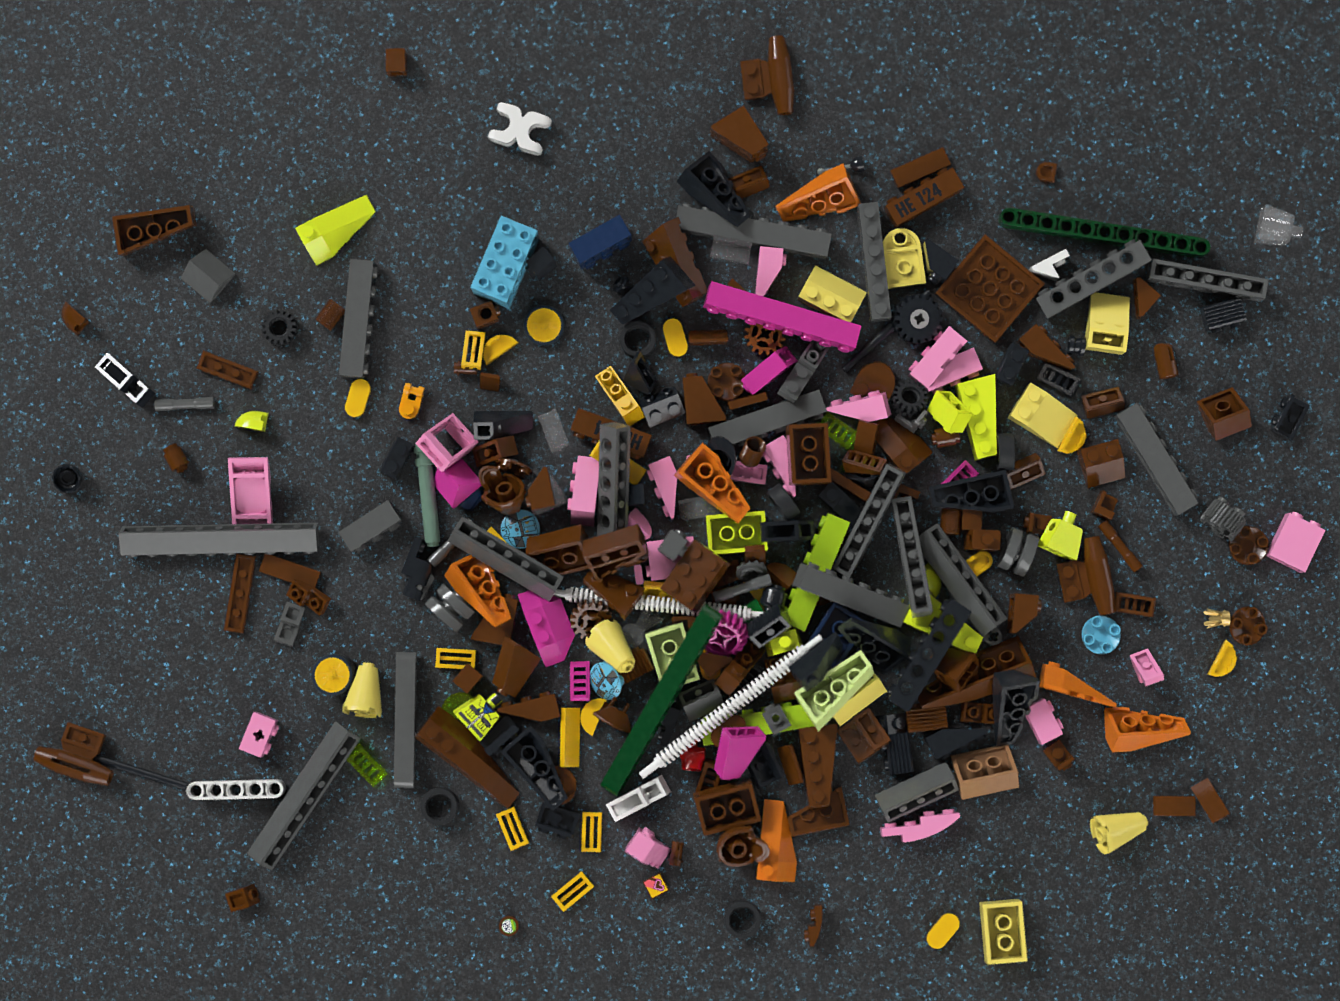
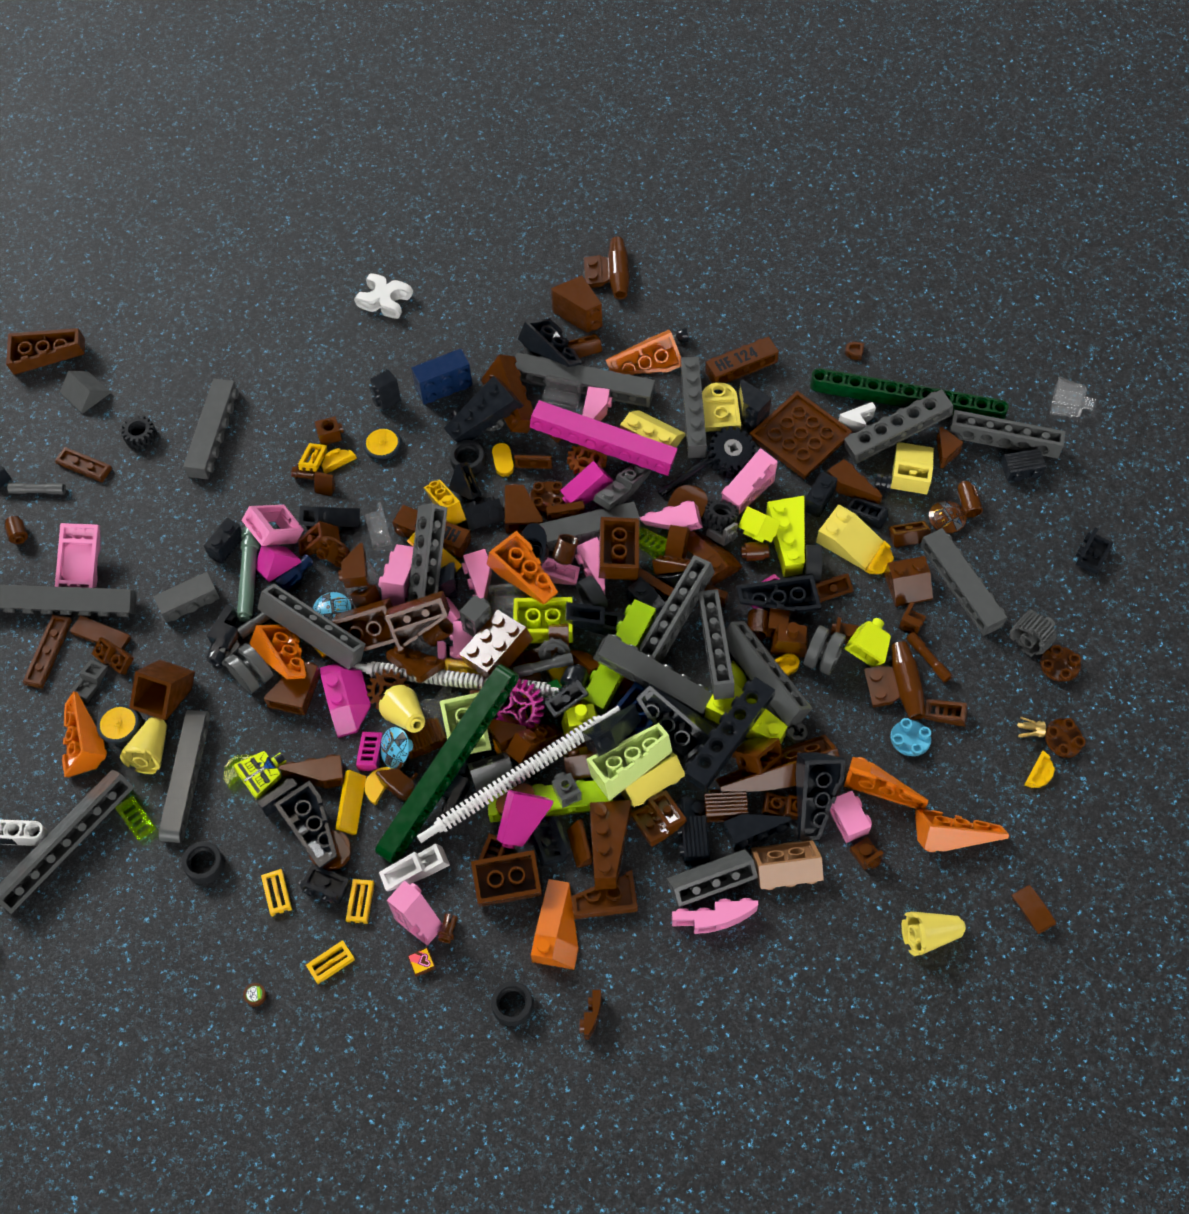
camera: 10 degrees right, 25 degrees down
neon yellow brick [234,411,269,432] -> none
bright pink brick [239,712,279,758] -> none
neon yellow wedge [295,195,376,266] -> none
reddish brown piece [315,299,345,331] -> none
yellow tile [345,379,371,417] -> none
reddish brown panel [385,48,407,76] -> none
light orange plate [399,383,425,420] -> none
reddish brown wedge [415,706,520,809] -> none
yellow tile [435,648,476,669] -> none
reddish brown panel [453,664,484,694] -> none
medium azure brick [470,216,540,309] -> none
reddish brown head [479,466,526,515] -> none
reddish brown slope [492,636,541,698] -> none
red piece [680,740,706,771] -> none
reddish brown head [716,825,770,867] -> none
reddish brown tile [890,147,951,189] -> none
bright pink slope [926,348,983,394] -> none
yellow tile [926,913,959,949] -> none
light yellow brick [979,899,1027,965] -> none
reddish brown slope [1007,593,1042,633] -> none
bright pink slope [1130,649,1164,686] -> none
reddish brown slope [1153,796,1196,816] -> none
reddish brown slope [1197,387,1252,441] -> none
bright pink brick [1266,512,1325,573] -> none
none -> orange wedge [62,691,107,778]
none -> reddish brown slope [129,660,195,720]
none -> reddish brown brick [350,585,381,608]
none -> reddish brown dish [928,501,967,534]

